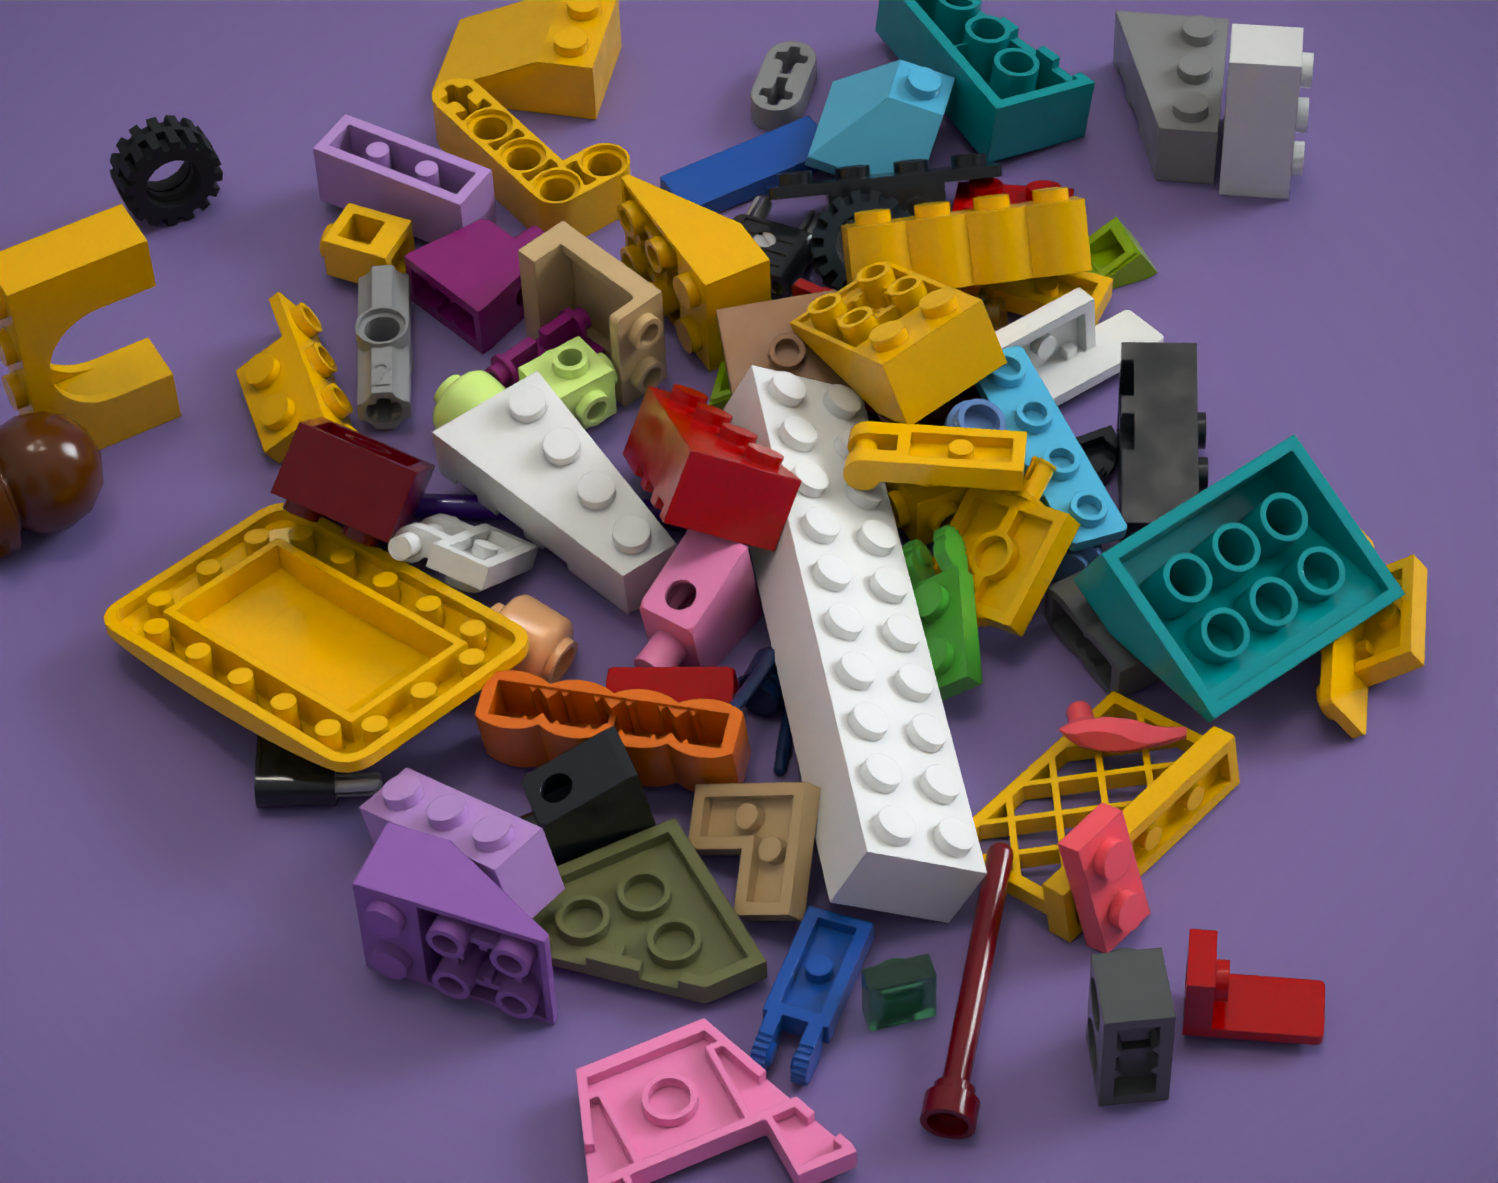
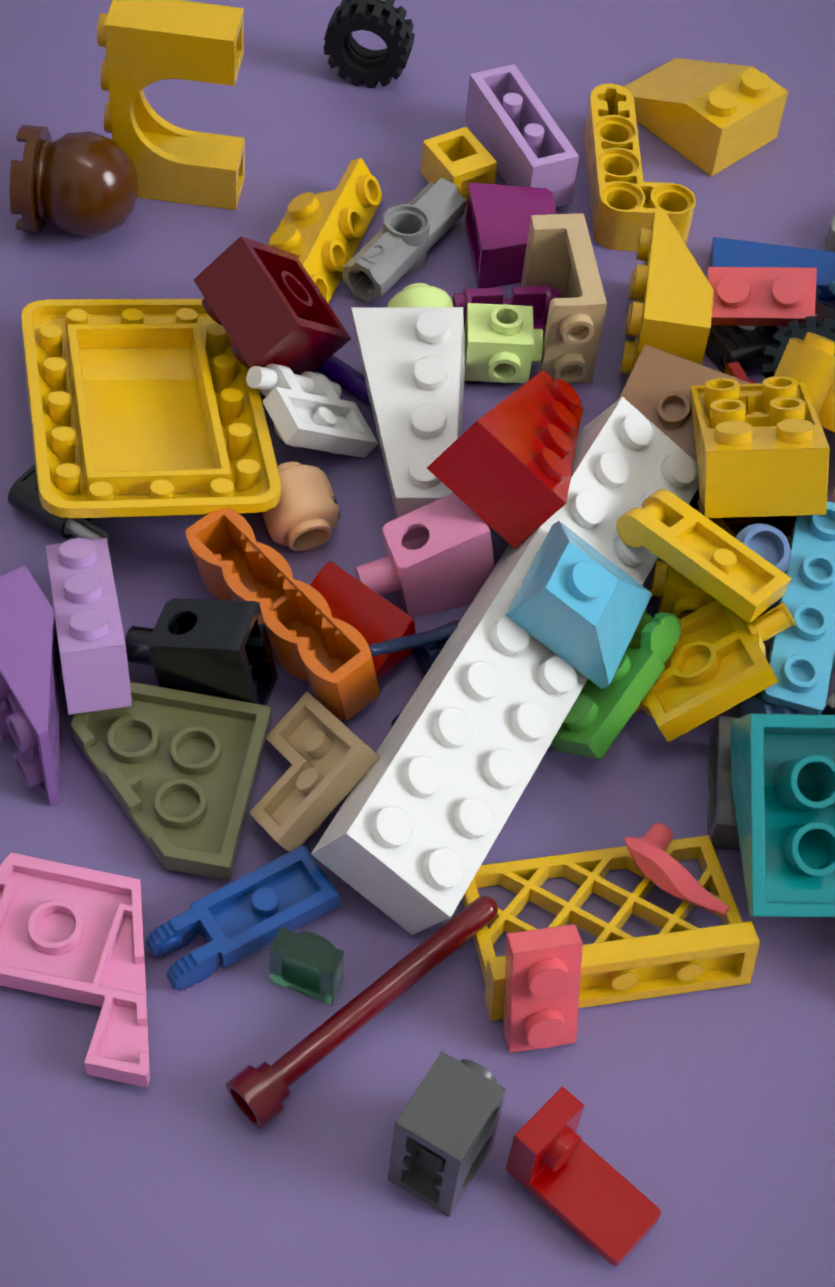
camera: 30 degrees right, 5 degrees up
none -> medium azure slope [505,521,652,689]
none -> coral plate [707,267,817,326]

